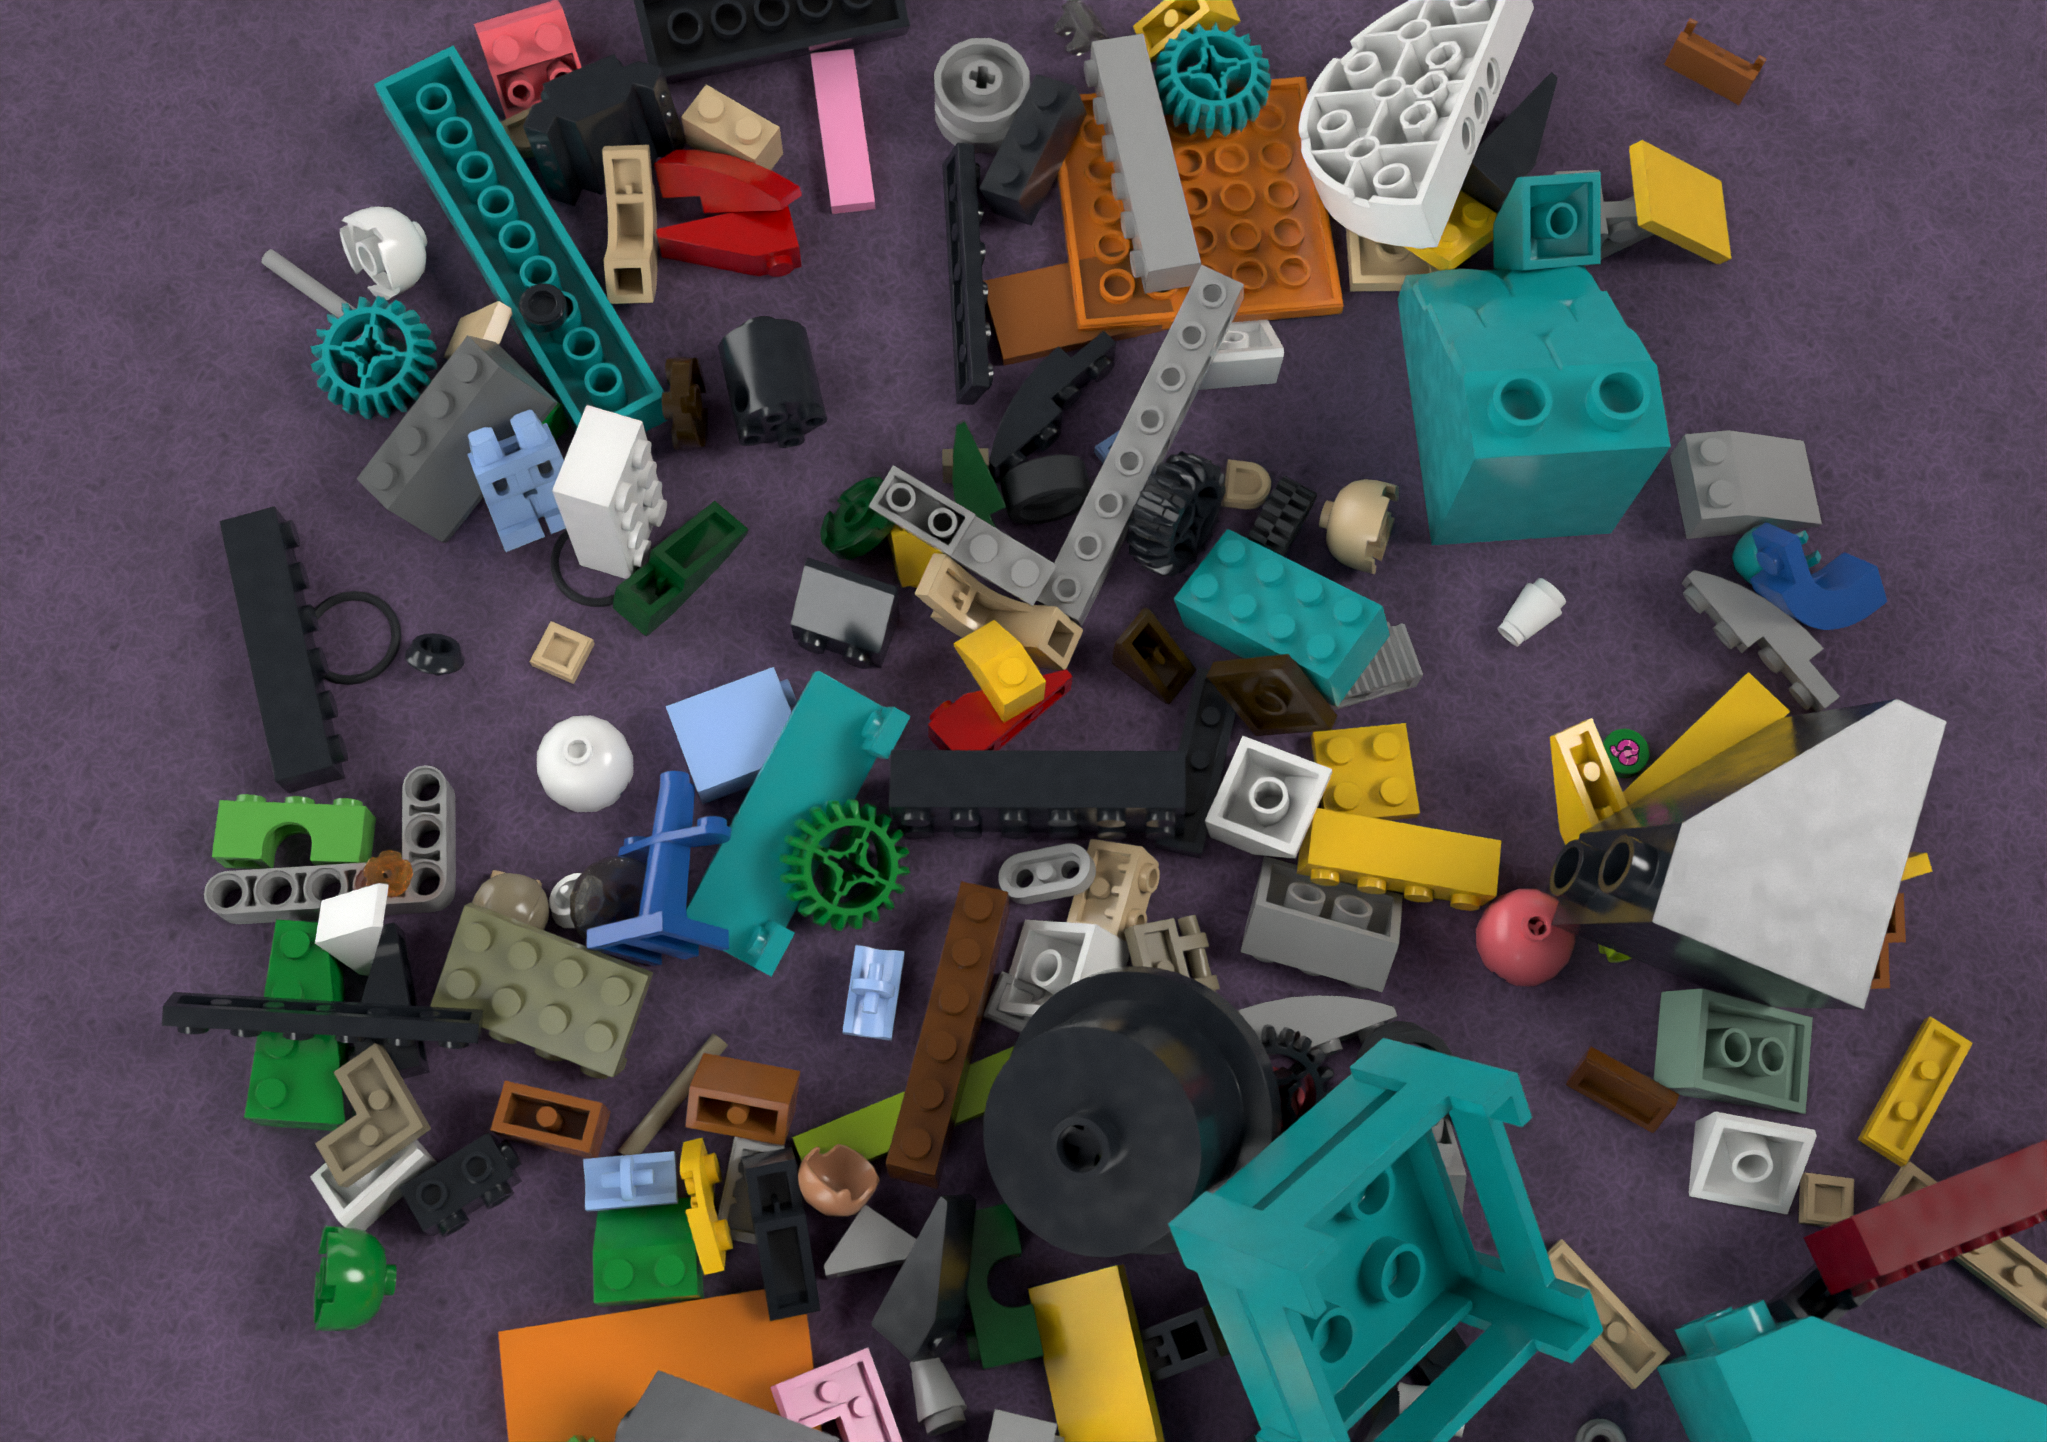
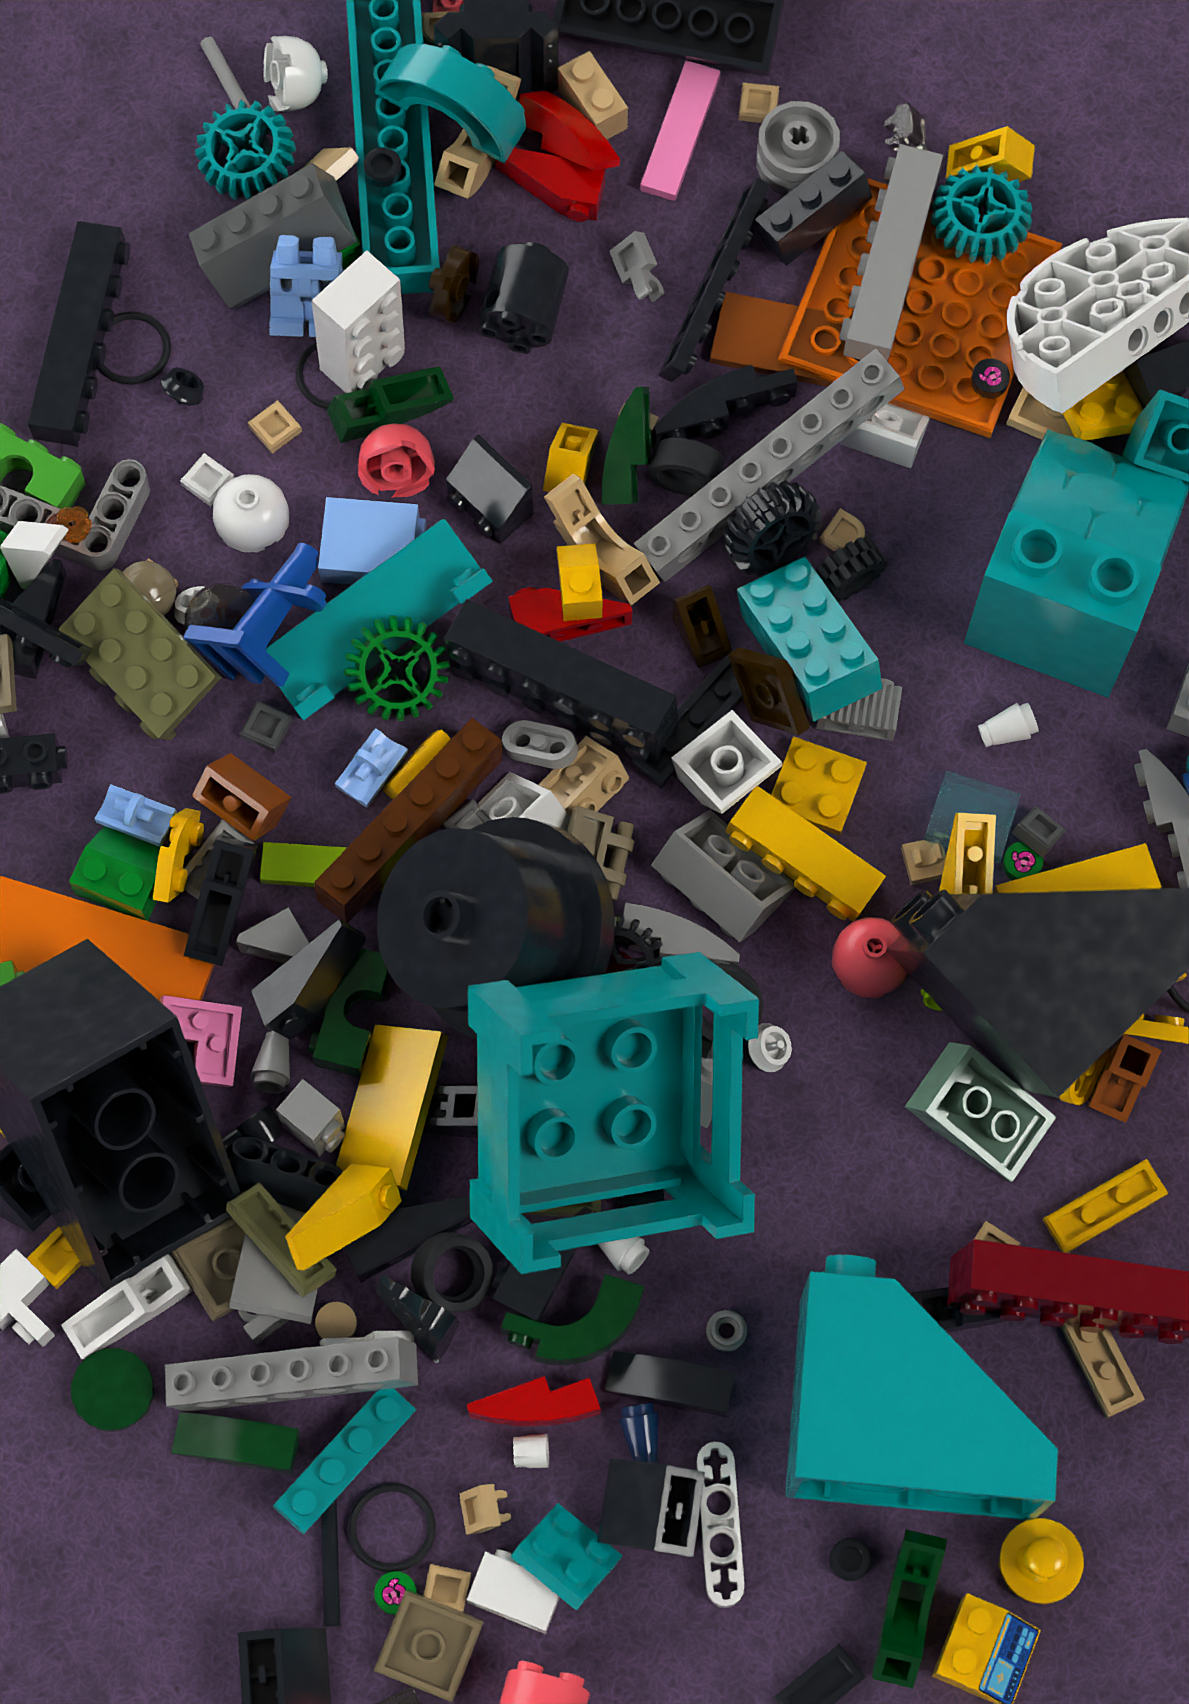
camera: 30 degrees right, 0 degrees up
dark orange brick [491,1081,611,1158] -> none
dark tan bar [618,1033,728,1155] -> none
nougat hair [797,1144,880,1217] -> none
dark green tile [820,477,895,560] -> none
light grey slope [869,465,1057,606] -> none
tan cylinder [1319,479,1399,574] -> none
tan tile [1547,1239,1670,1389] -> none
reddish brown tile [1566,1046,1680,1133] -> none
white slope [1689,1112,1817,1215] -> none
none -> white tile [180,453,234,507]
none -> dark grey tile [240,701,293,753]
none -> coral cylinder [358,423,435,498]
none -> teal brick [374,44,526,164]
none -> yellow plate [382,729,451,799]
none -> light grey plate [609,231,664,302]
none -> tan tile [739,82,779,123]
none -> tan tile [901,836,946,885]
none -> clear light blue tile [924,770,1021,864]
none -> black tile [971,358,1010,398]
none -> dark grey tile [1012,806,1066,858]

